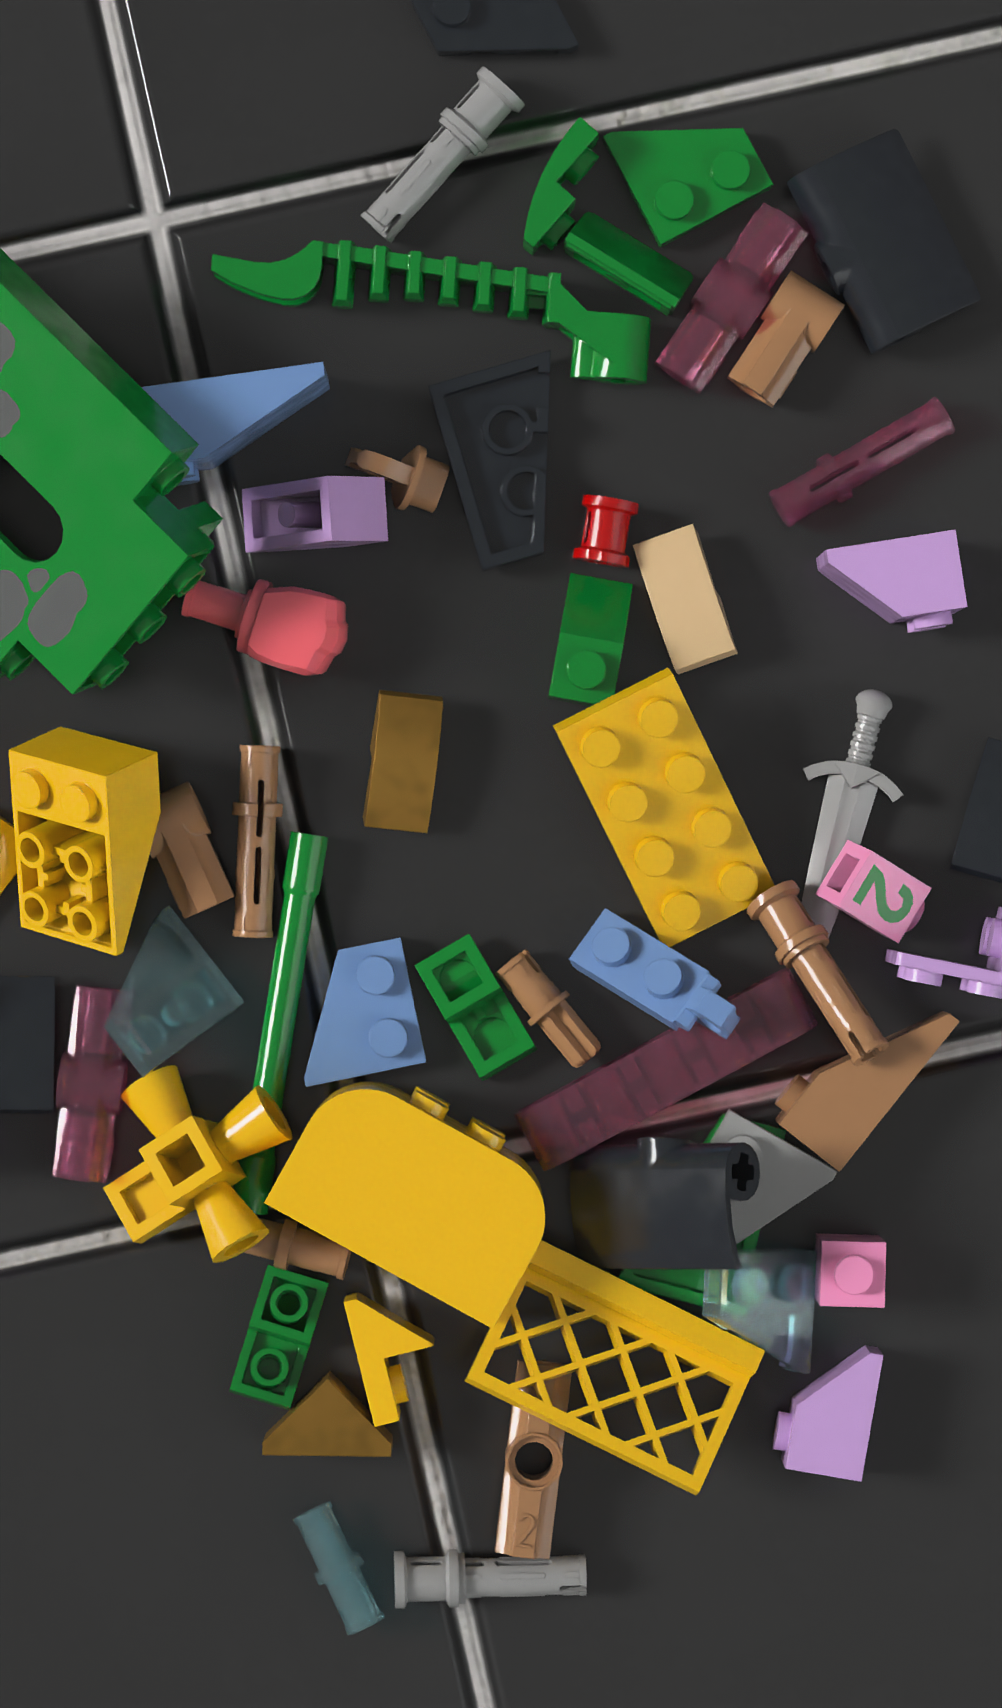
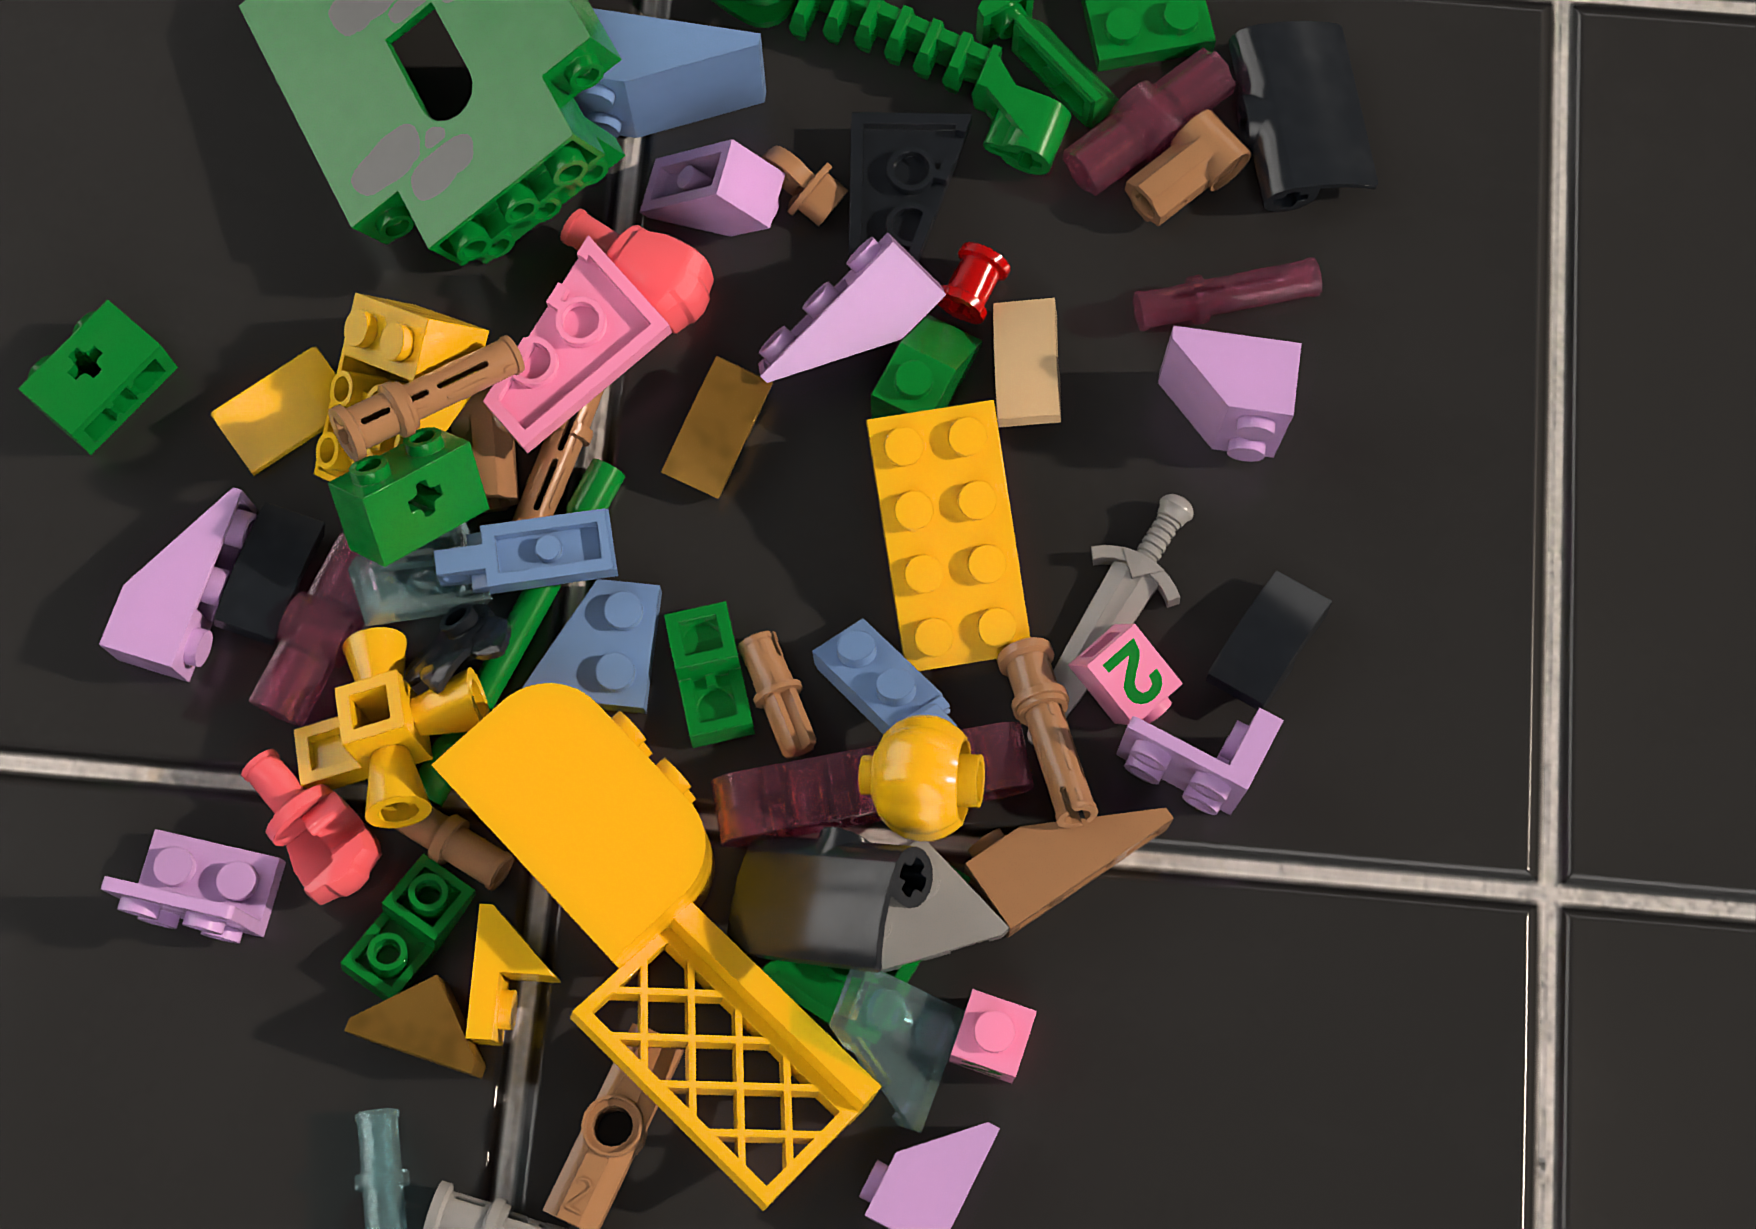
camera: 20 degrees right, 15 degrees down
none -> lavender bracket [101,829,286,944]
none -> coral piece [241,749,382,905]
none -> medium nougat pin [328,335,525,462]
none -> green brick [328,427,490,567]
none -> black plate [404,603,511,694]
none -> medium blue hinge [434,508,618,594]
none -> bright pink wing [483,235,672,454]
none -> lavender slope [758,233,946,383]
none -> yellow plant [858,715,985,842]

